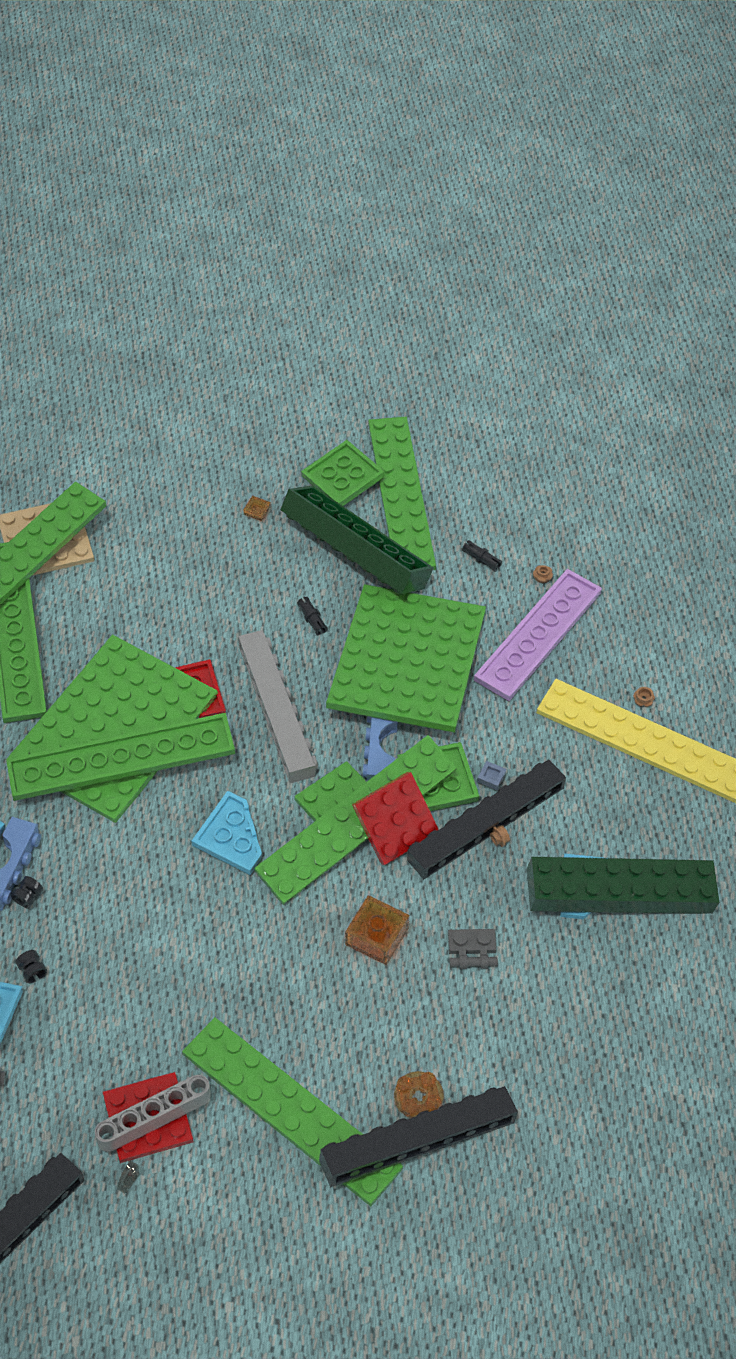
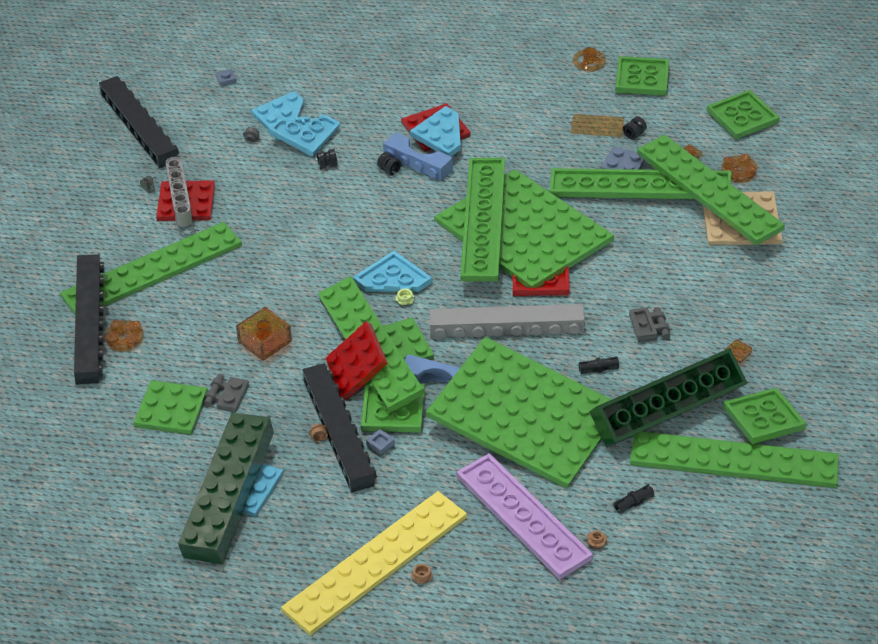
camera: 110 degrees right, 10 degrees down
none -> bright green plate [133,380,208,435]
none -> yellowish green plate [396,289,414,305]
none -> dark grey plate [629,307,670,342]

